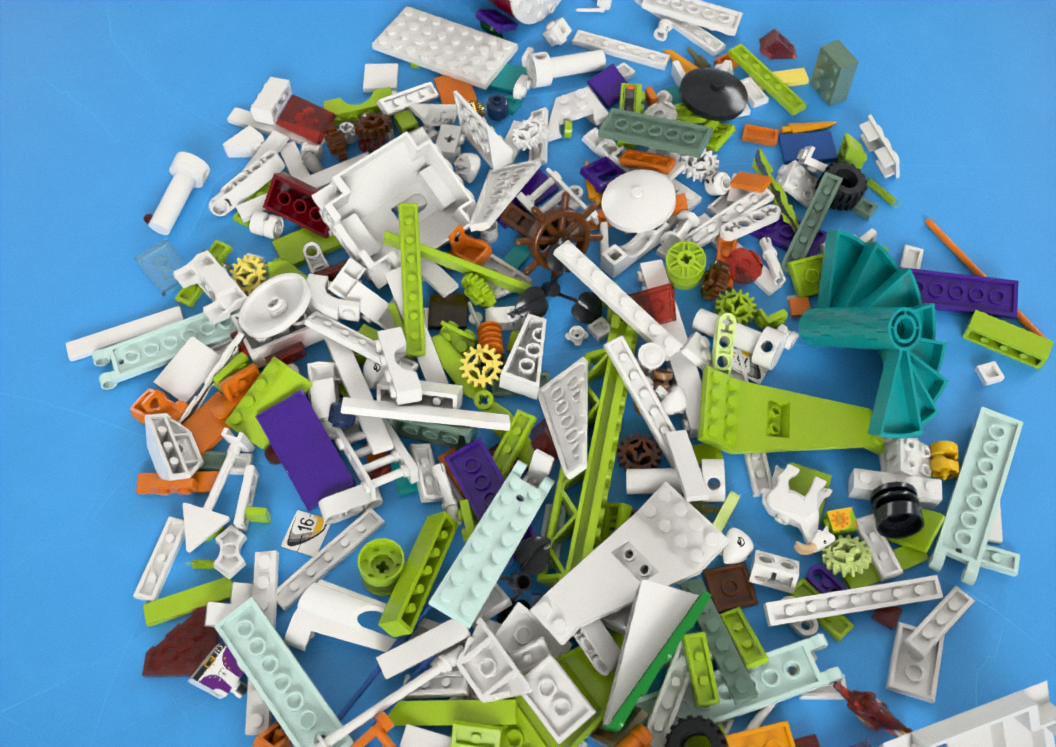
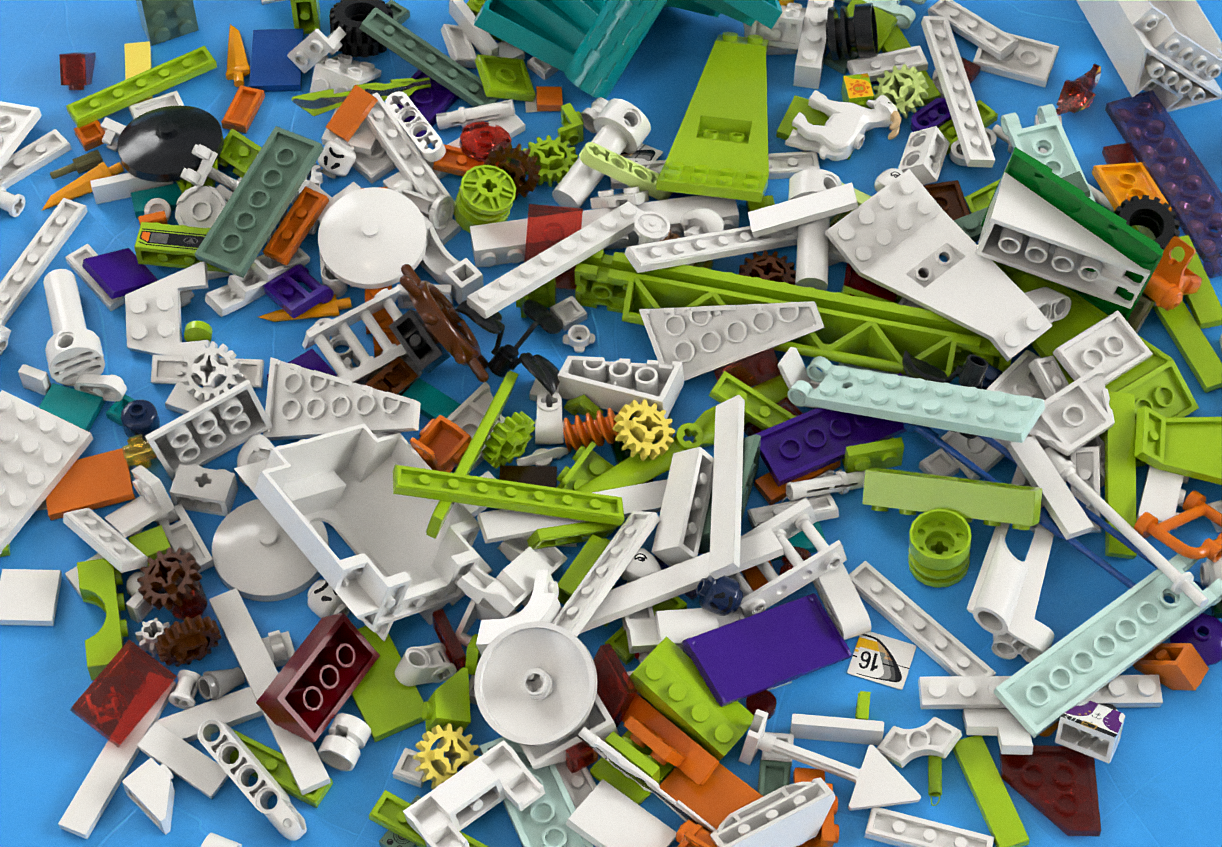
camera: 90 degrees left, 5 degrees down
white brick [251,77,292,125] -> none
white arch [375,327,422,406] -> none
none -> white bar [180,144,242,192]

